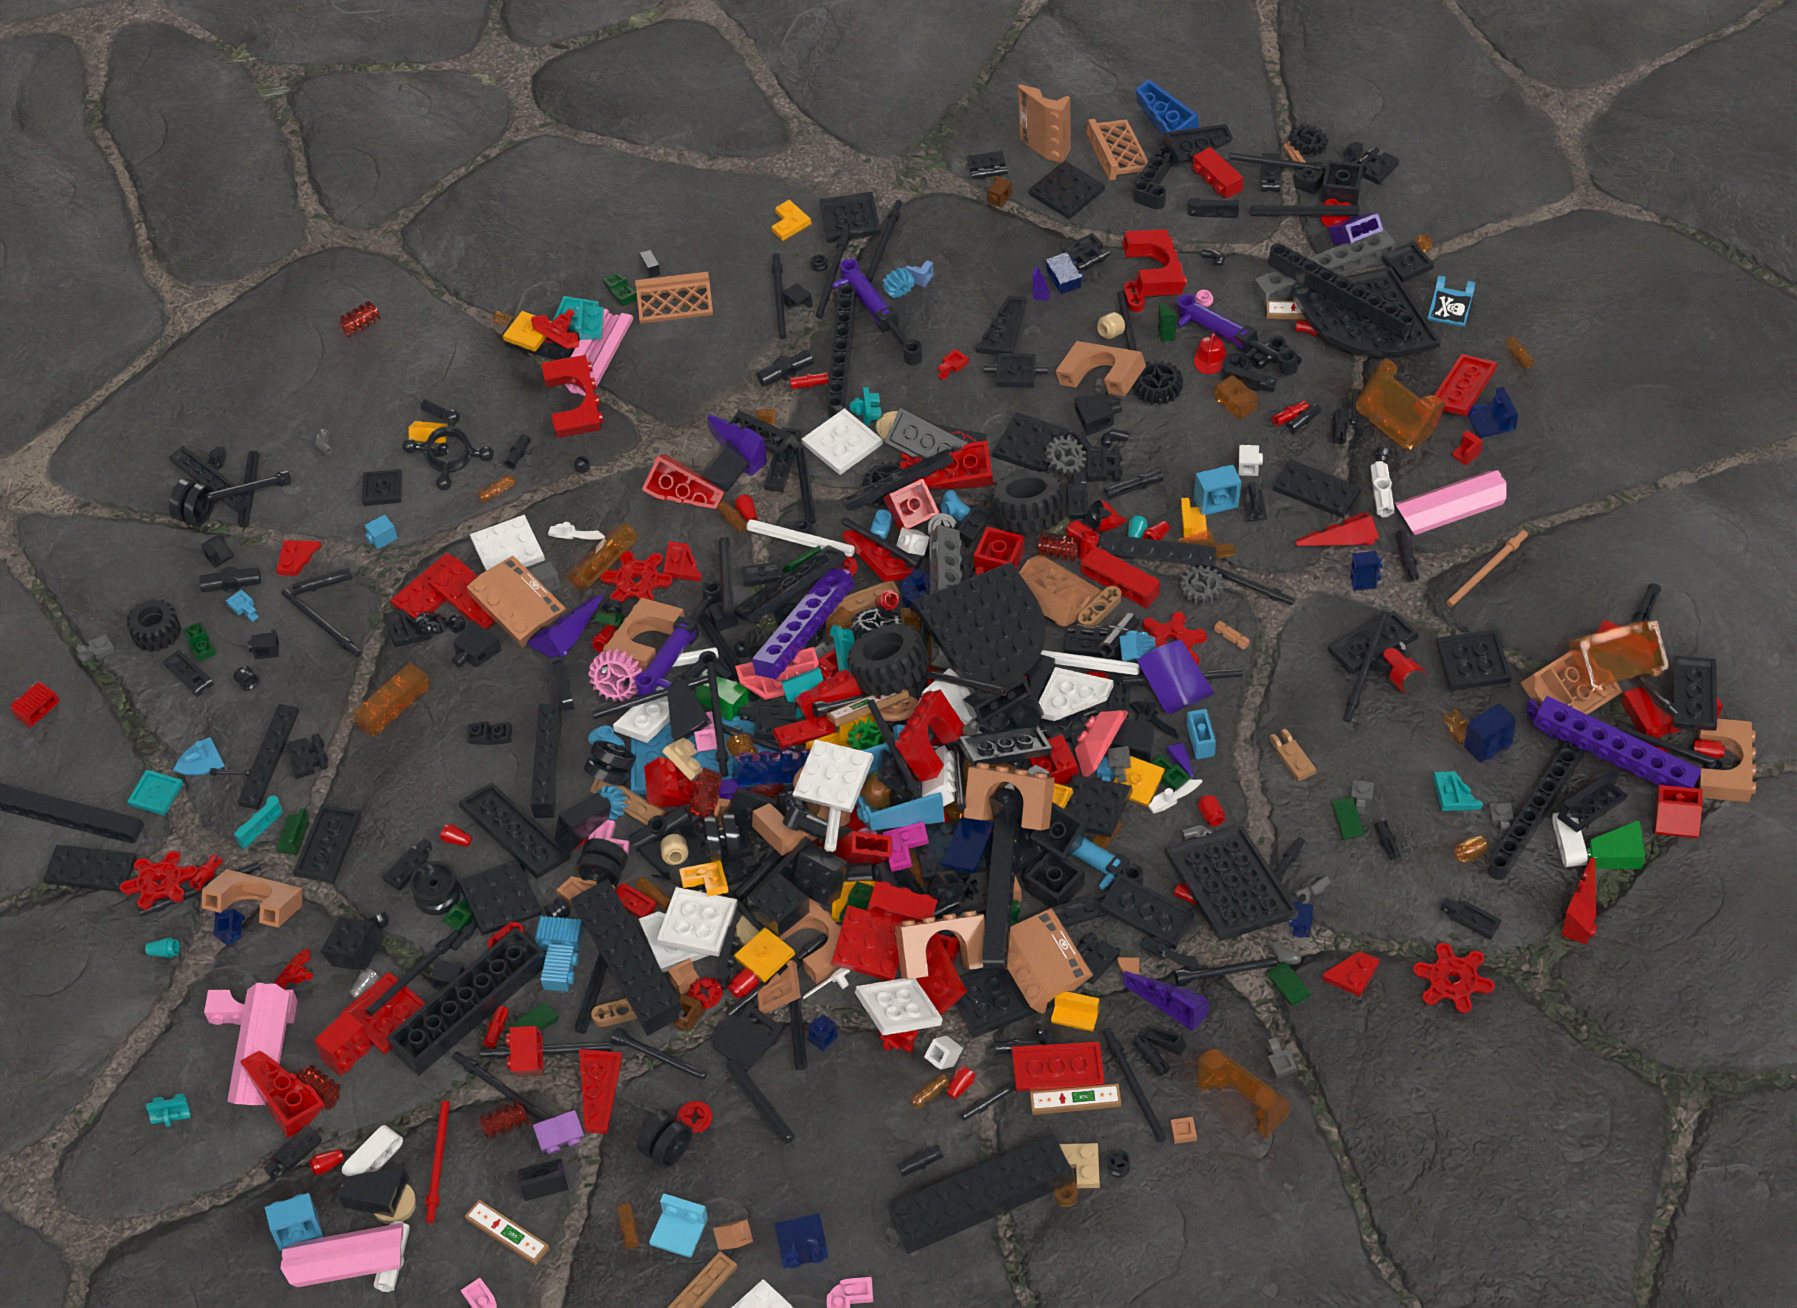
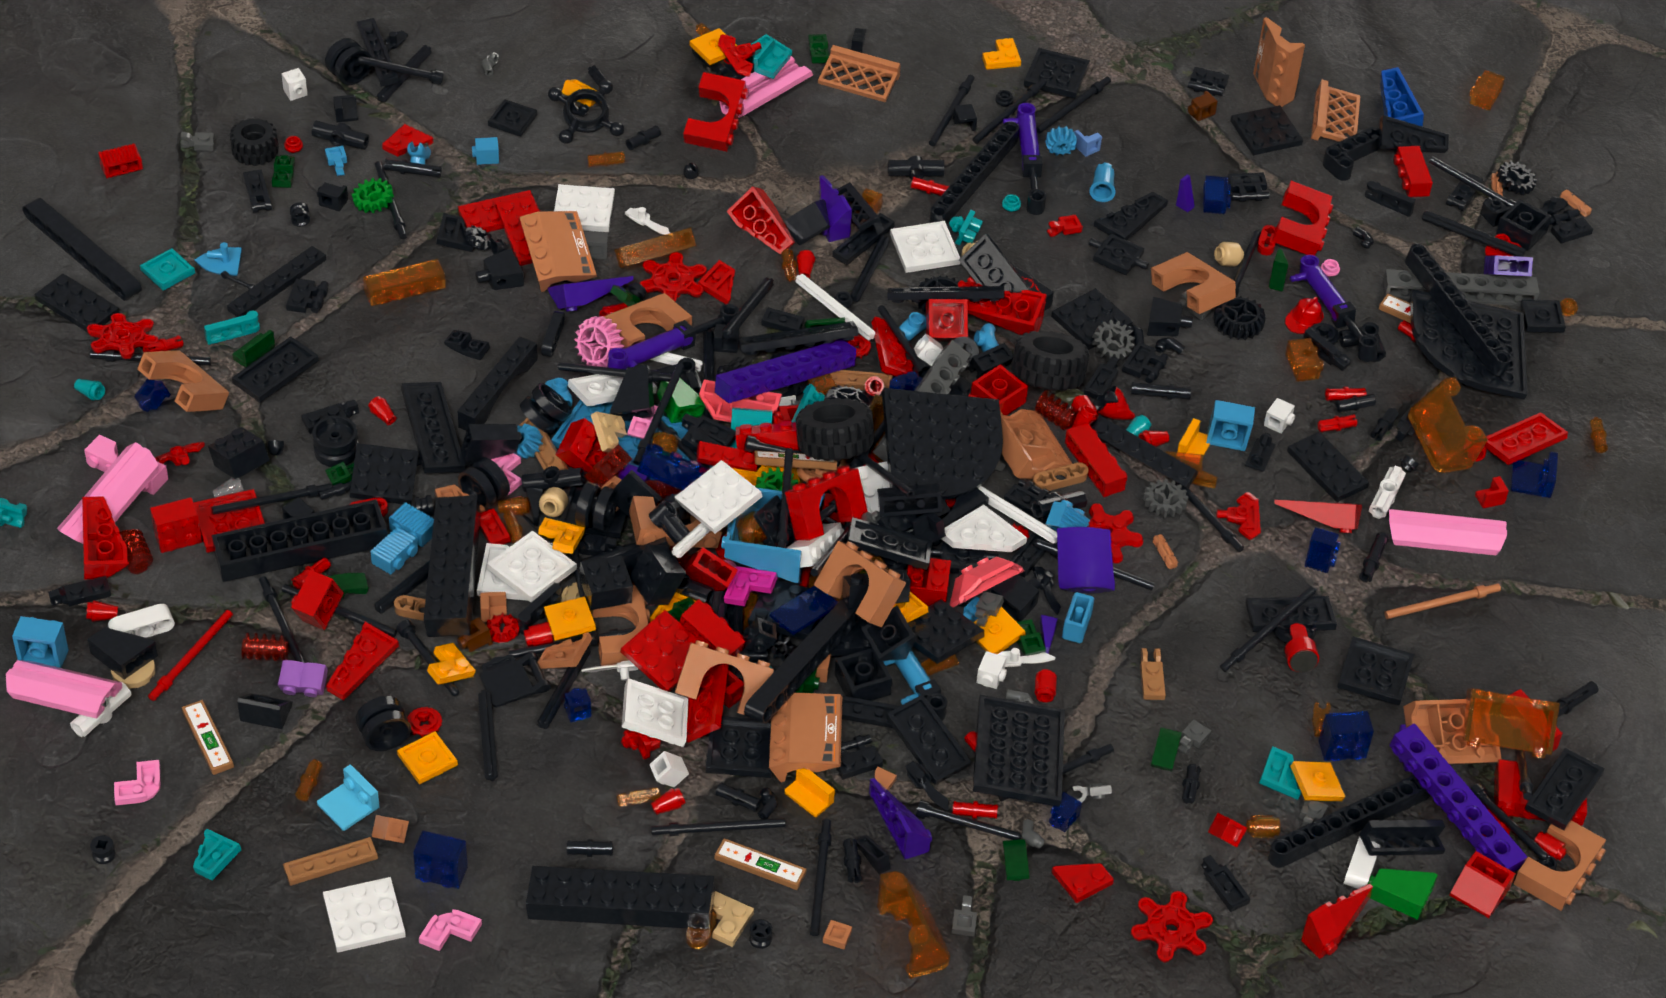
camera: 20 degrees right, 5 degrees down
red plate [1011,1042,1105,1092] -> none
flag [1428,276,1476,327] -> none
none -> white brick [282,68,307,101]
none -> red plate [284,136,303,153]
none -> green gear [352,178,394,213]
none -> light orange plate [397,731,458,785]
none -> dark azure piece [407,142,431,164]
none -> light orange plate [427,643,476,685]
none -> clear orange cone [498,495,529,516]
none -> red pin [953,801,998,819]
none -> white brick [976,651,1007,689]
none -> teal plate [1002,194,1021,211]
none -> dark azure plant [1090,162,1116,202]
none -> red panel [1208,813,1247,847]
none -> red piece [1216,492,1261,540]
none -> light orange plate [1290,761,1345,801]
none -> red axle [1318,414,1357,432]
none -> clear orange brick [1469,70,1505,111]
none -> nougat axle [1560,190,1592,217]

